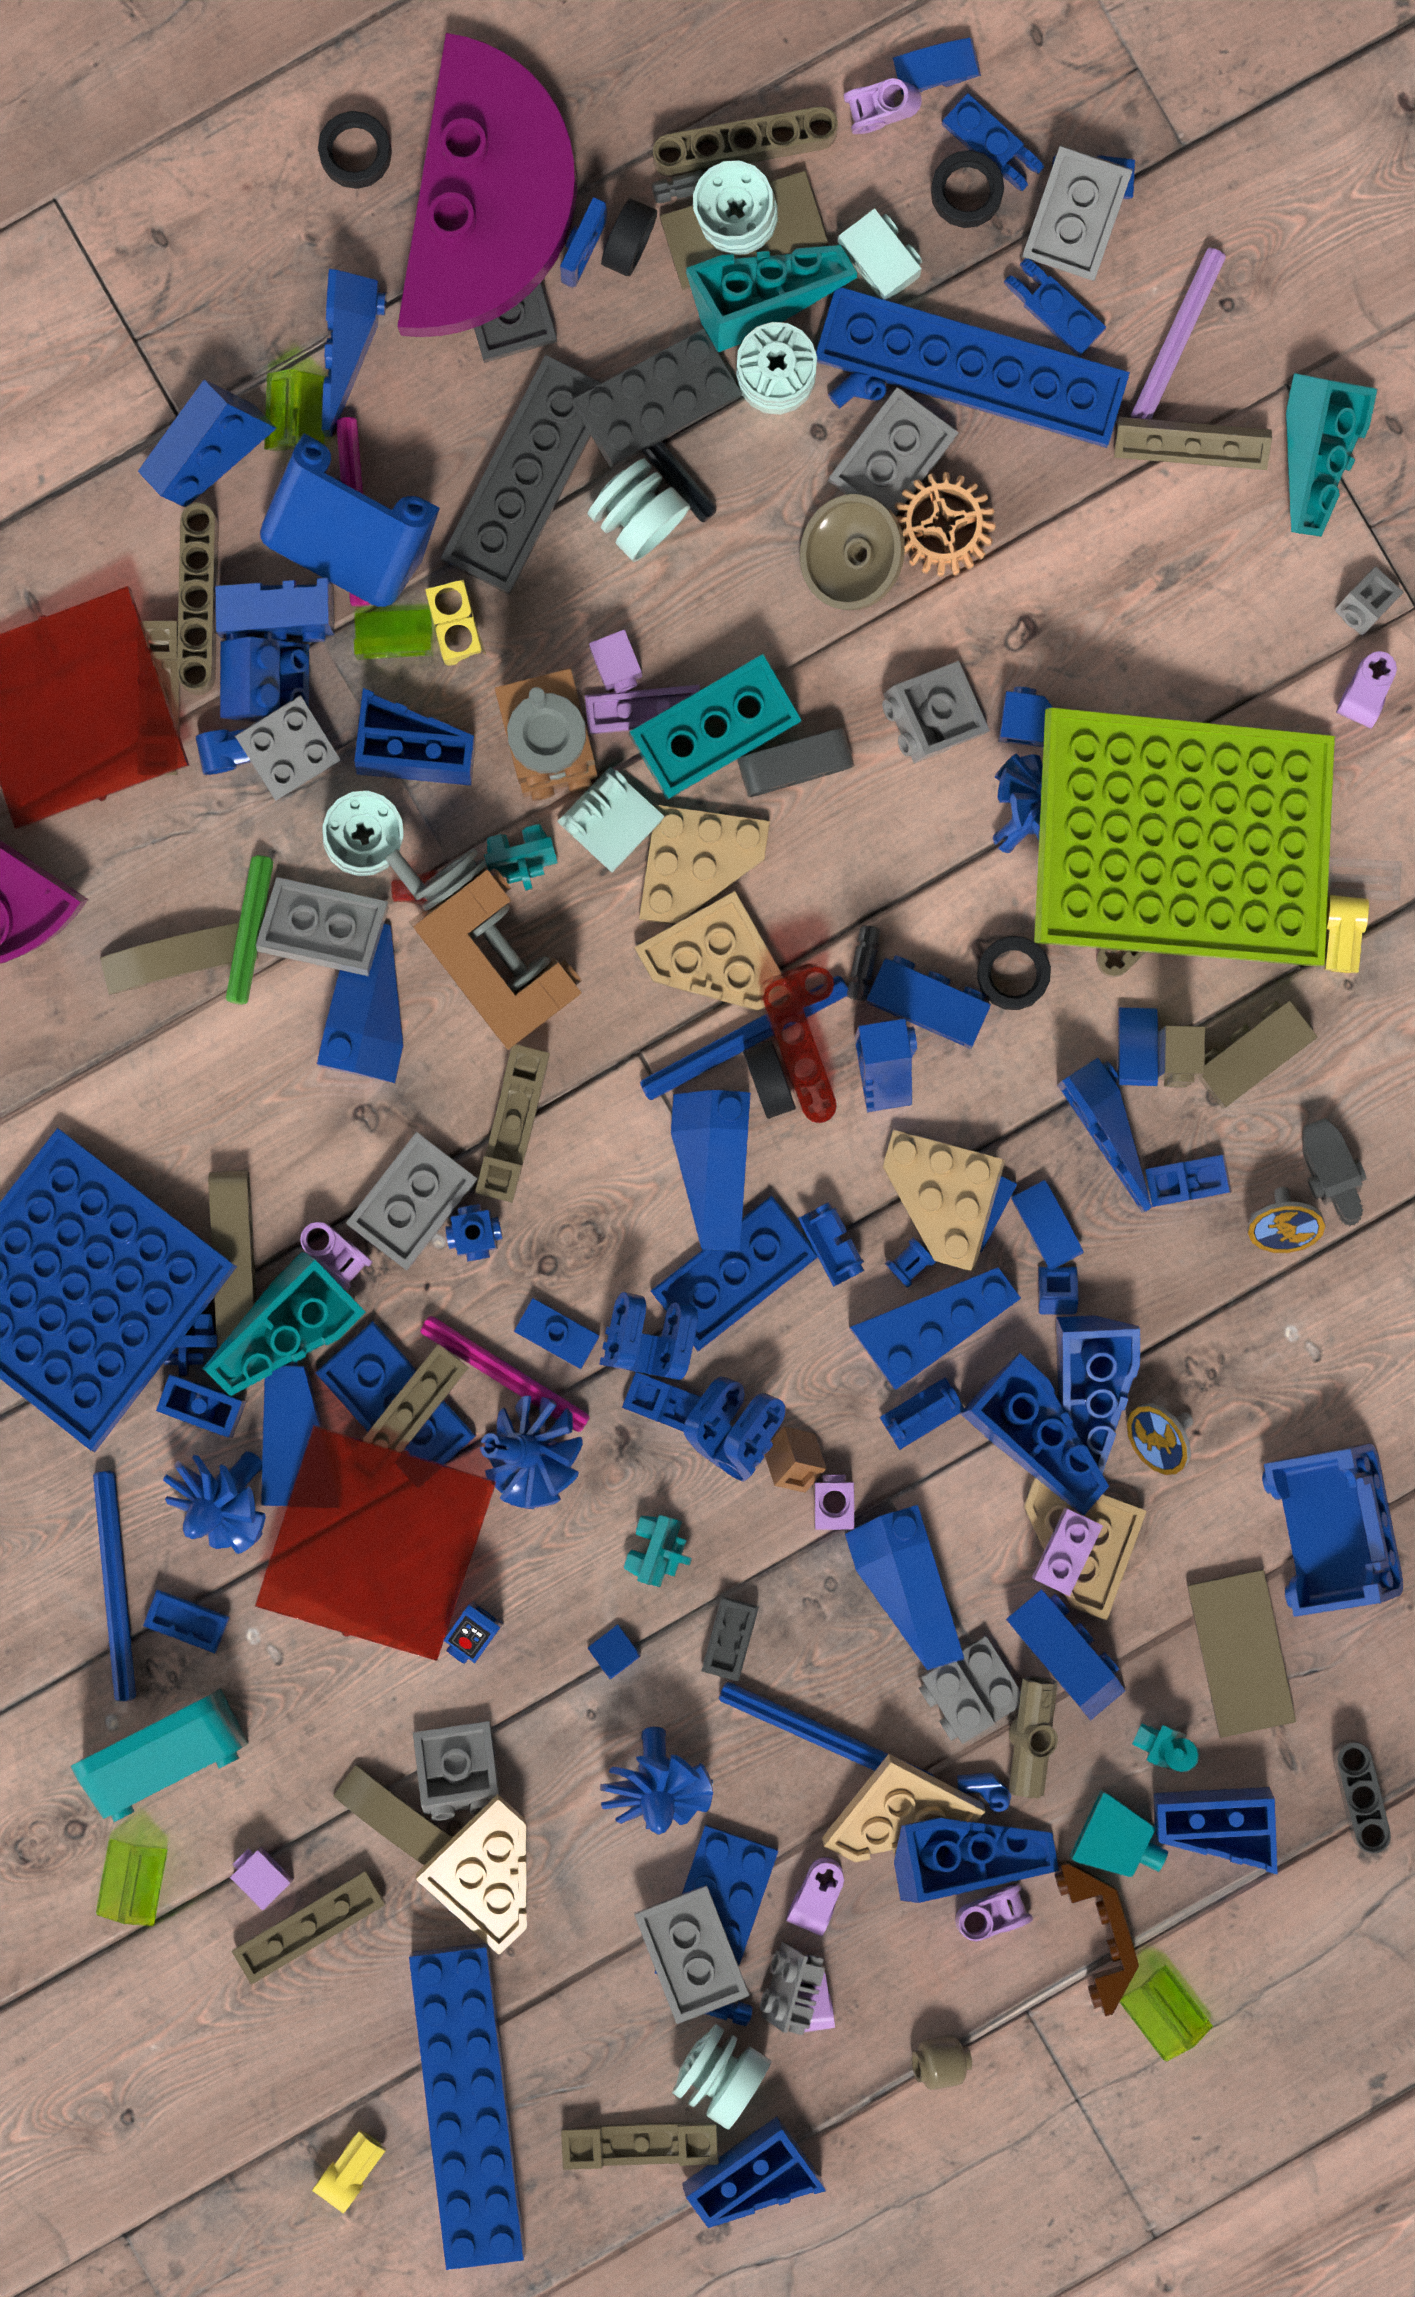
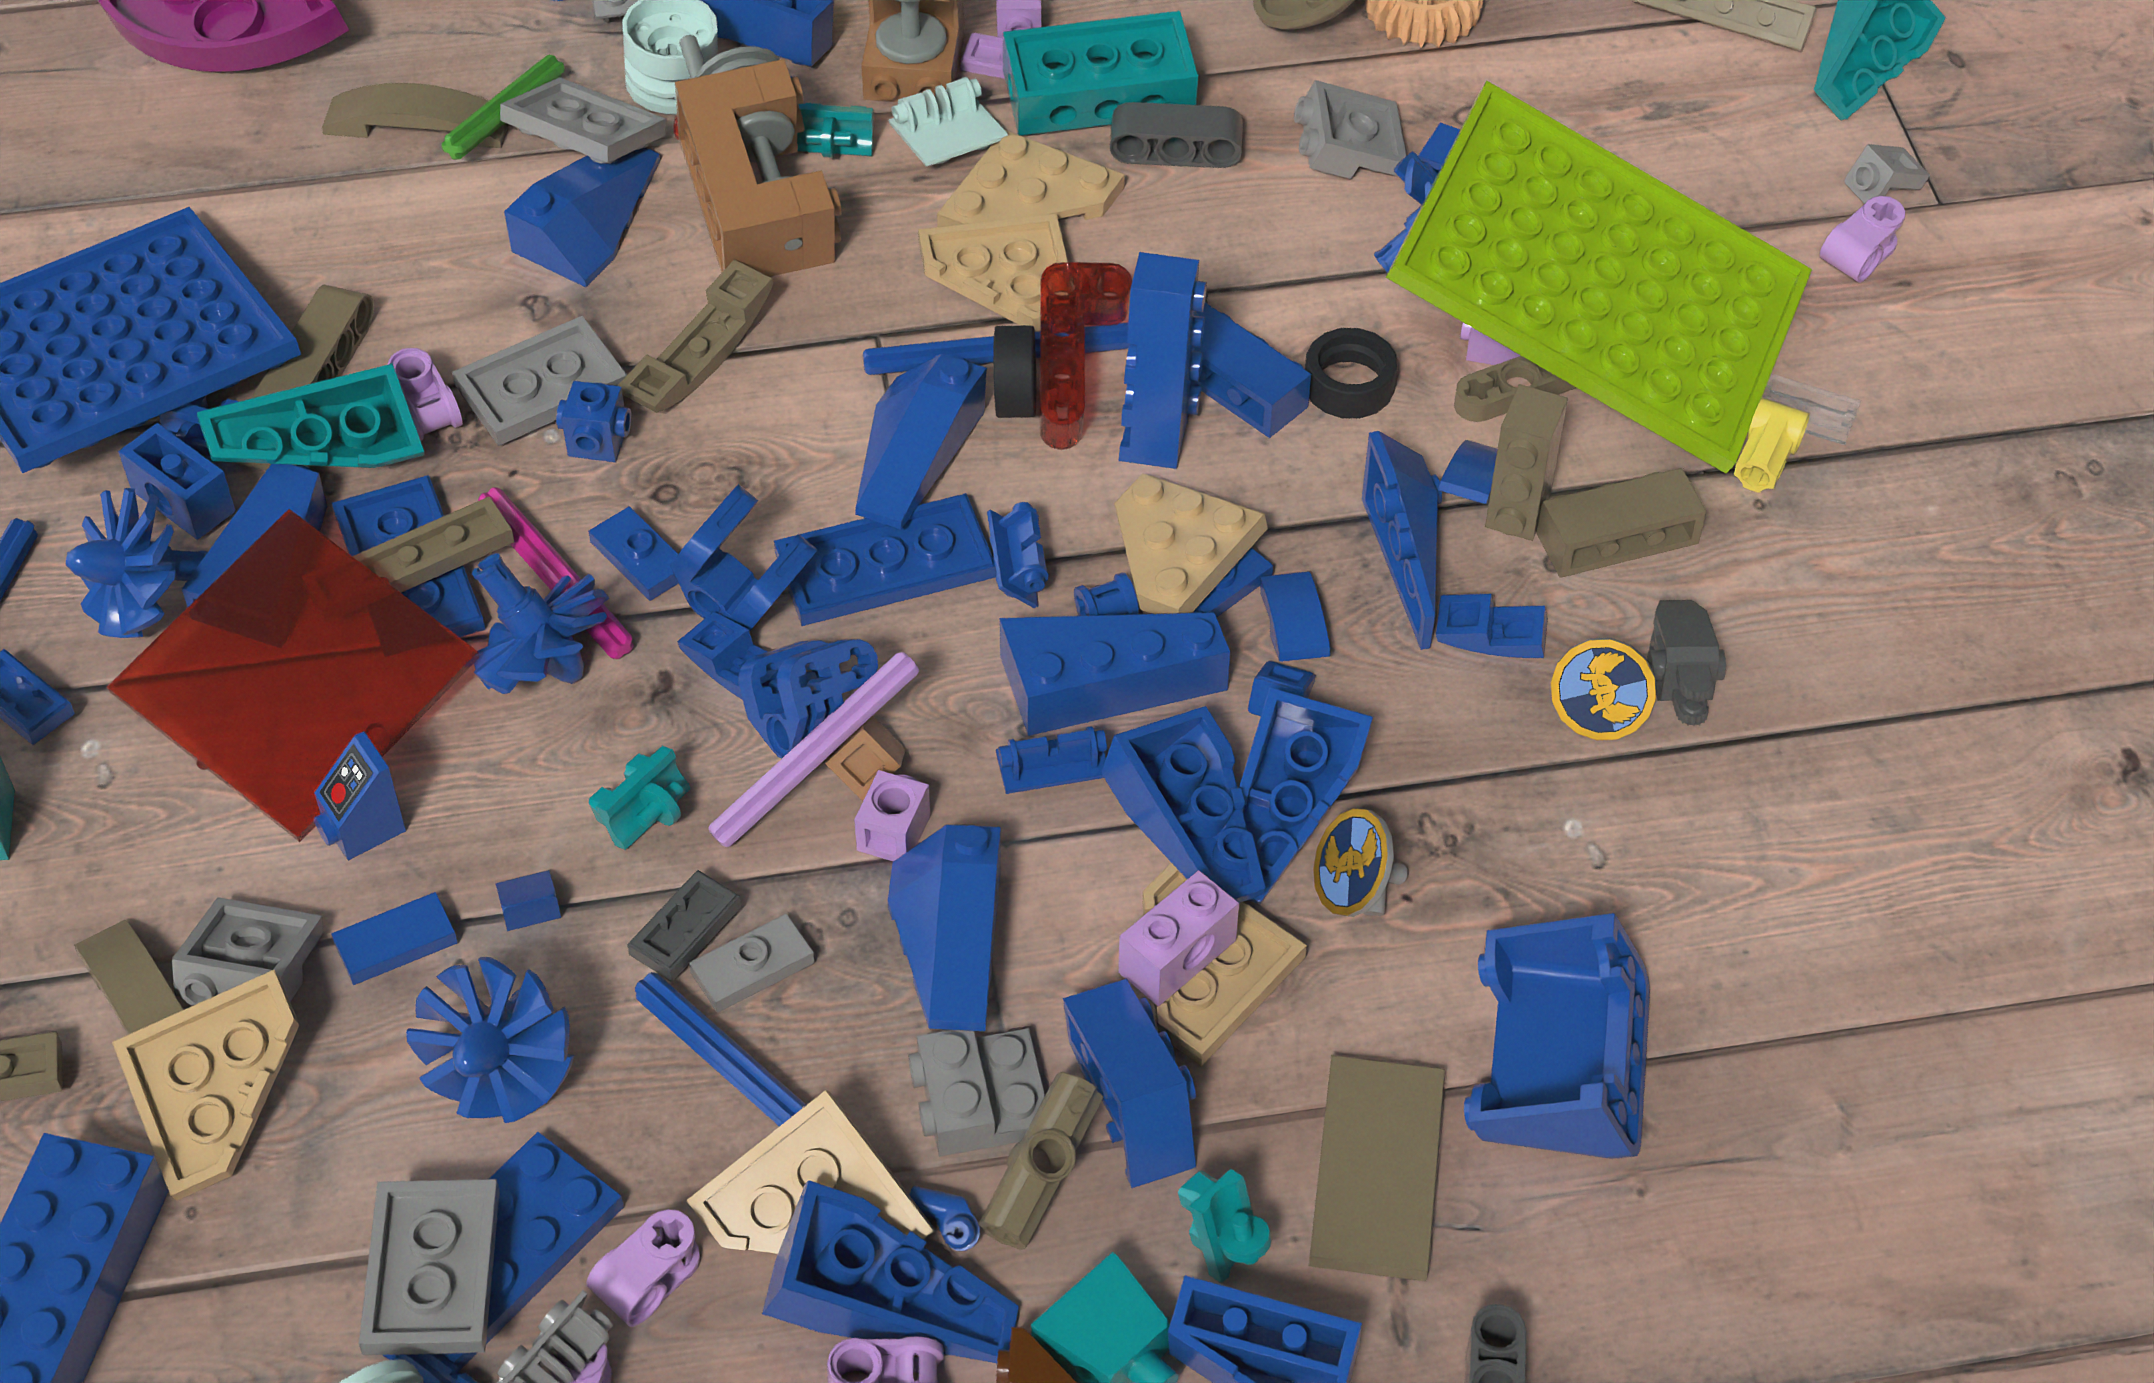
camera: 15 degrees right, 35 degrees down
none -> blue tile [331,892,458,985]
none -> light grey plate [689,913,815,1013]
none -> lavender axle [708,652,919,847]

